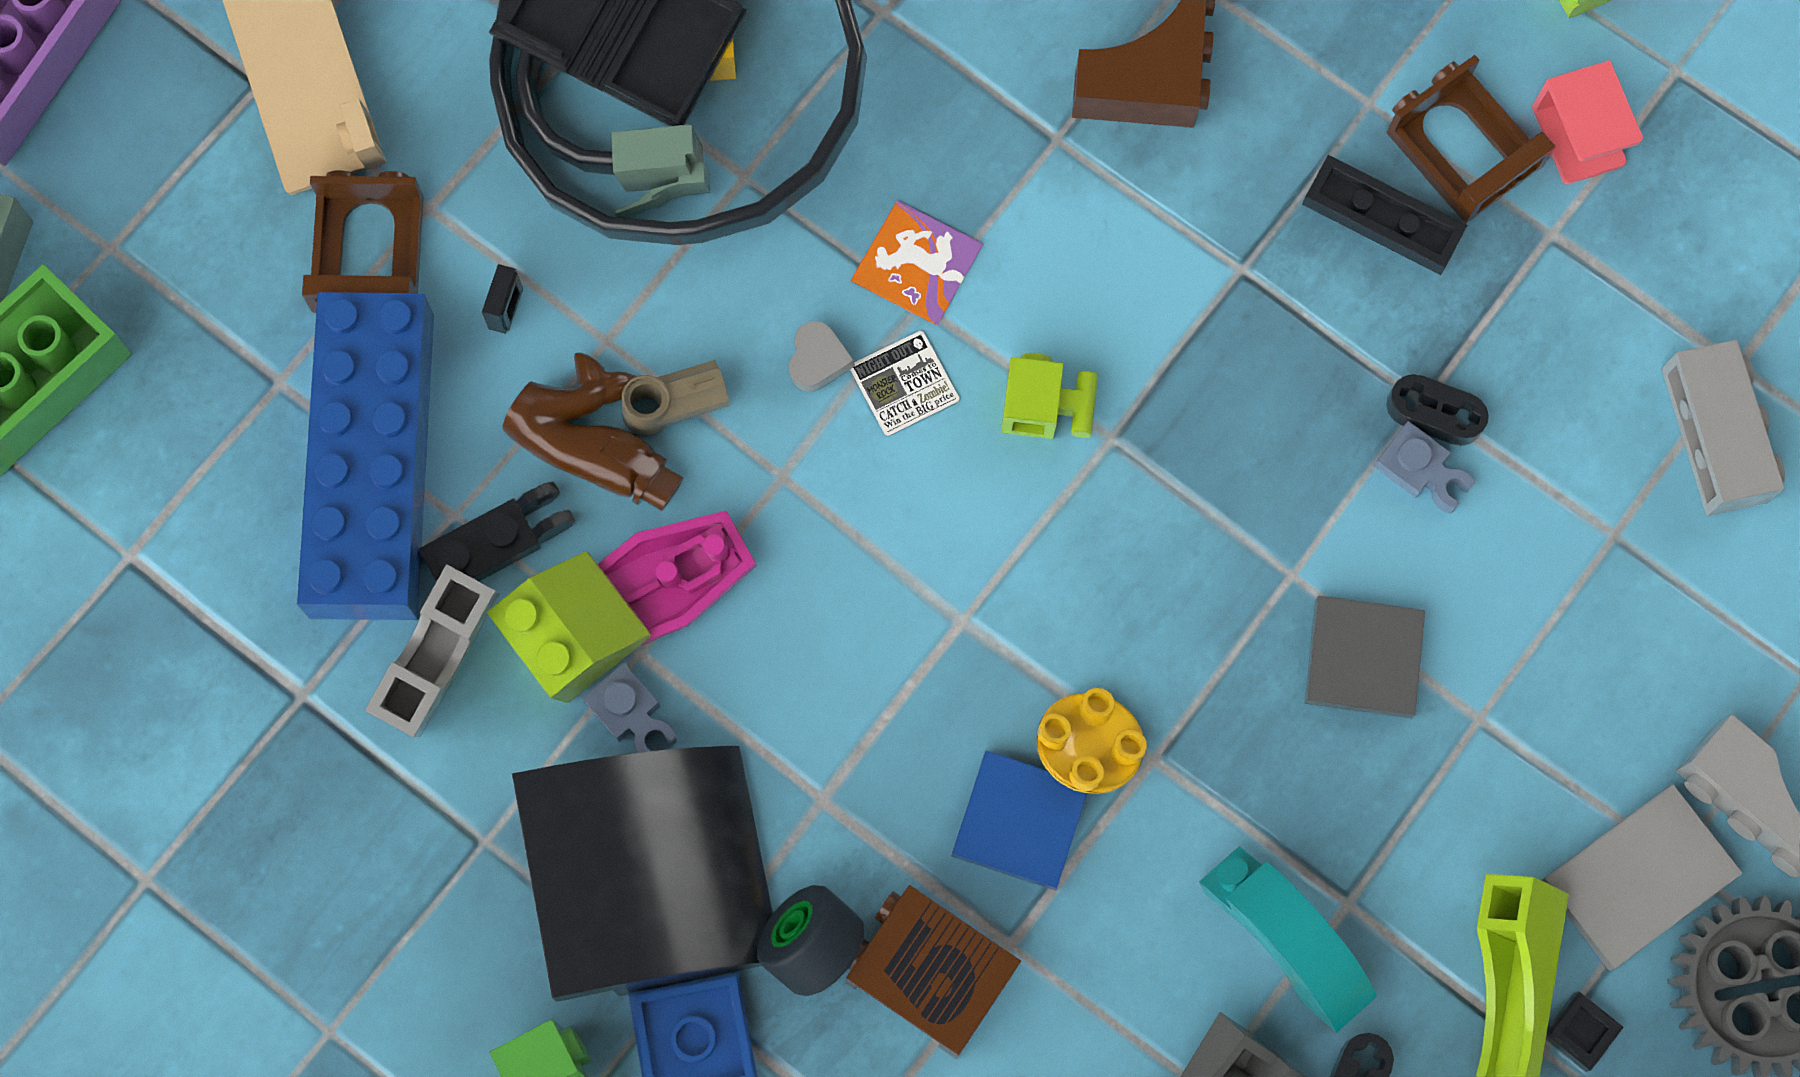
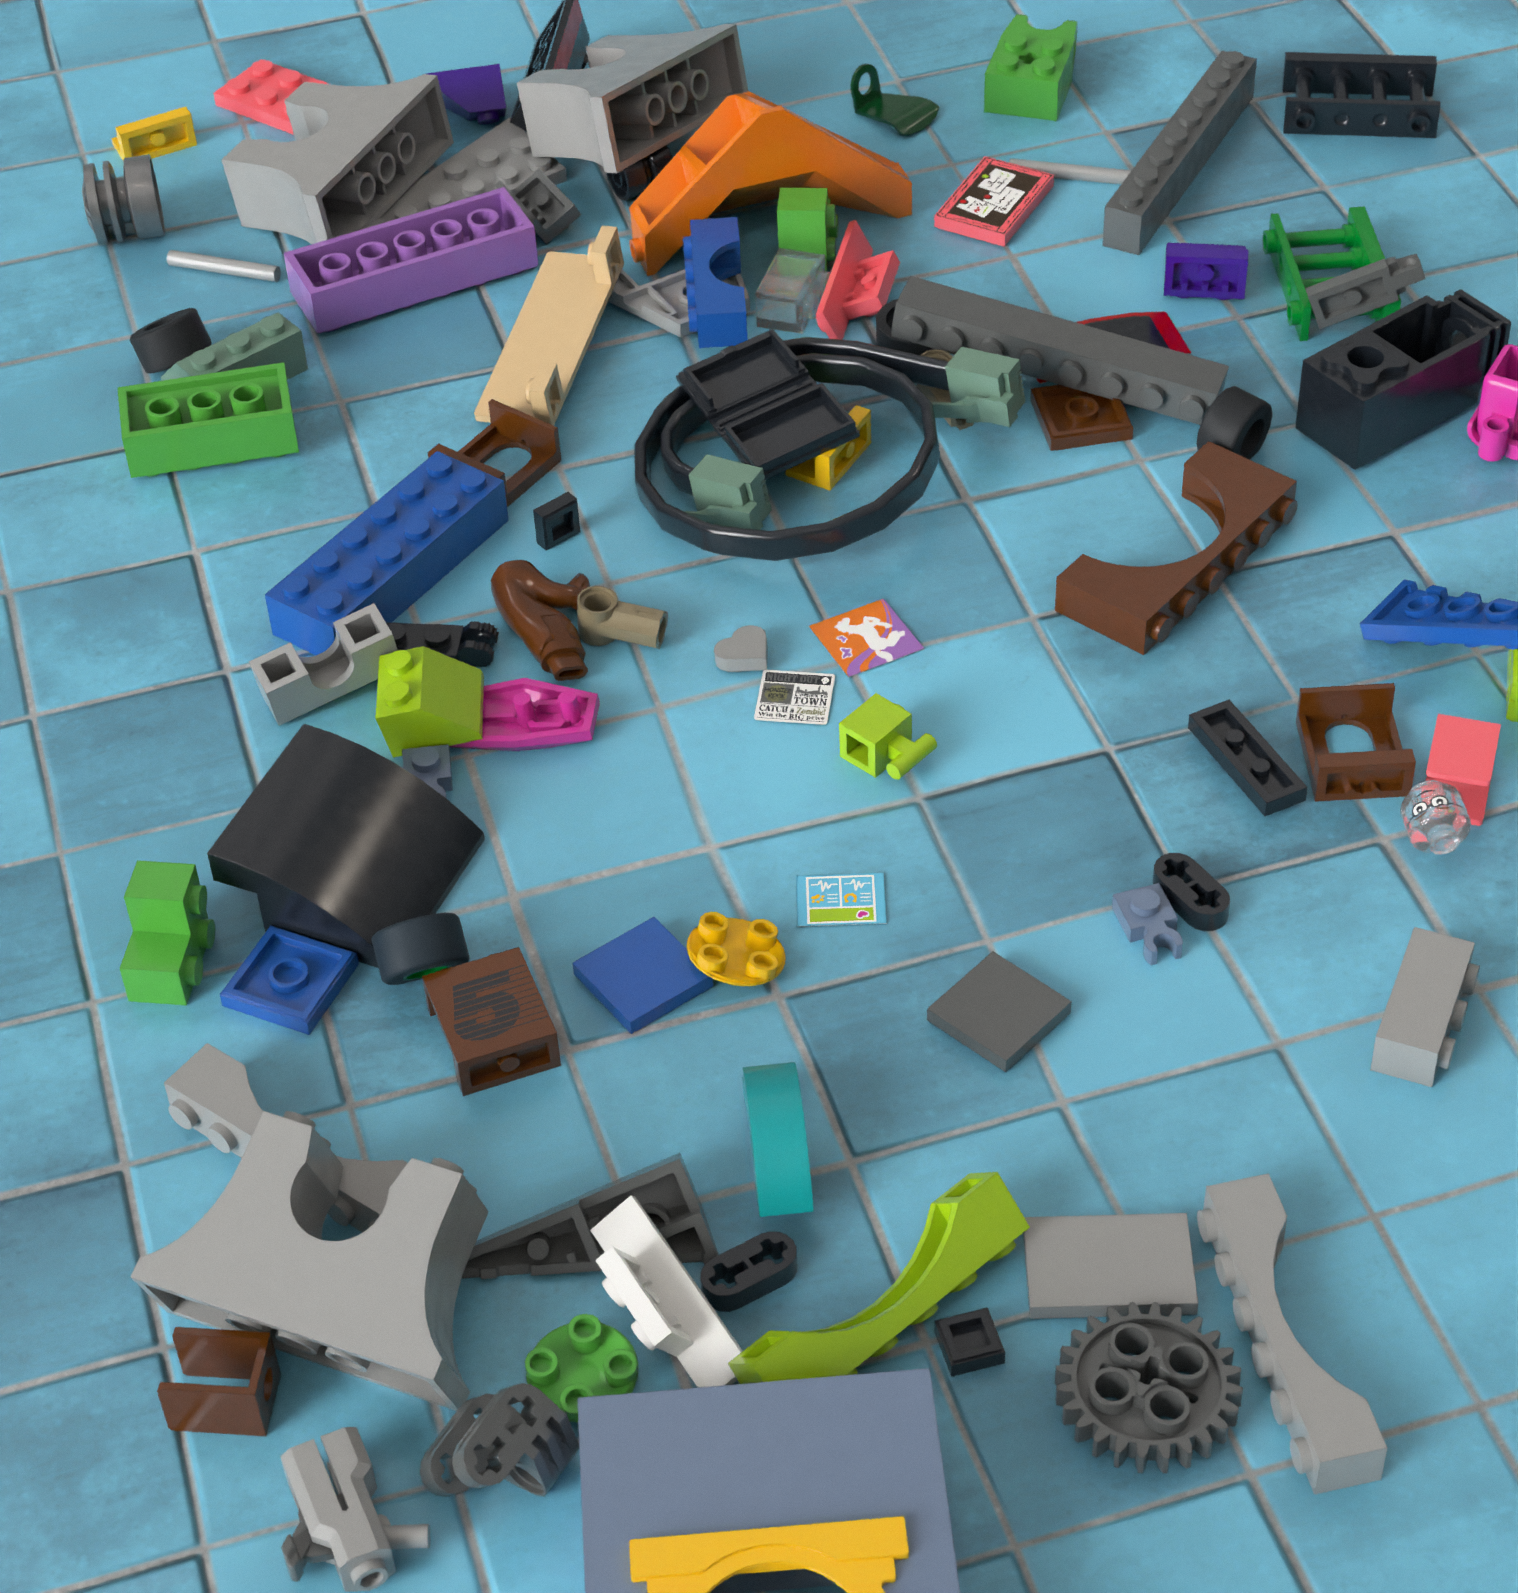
camera: 40 degrees right, 30 degrees down
none -> sticker [796,873,887,927]
none -> clear head [1400,780,1471,854]

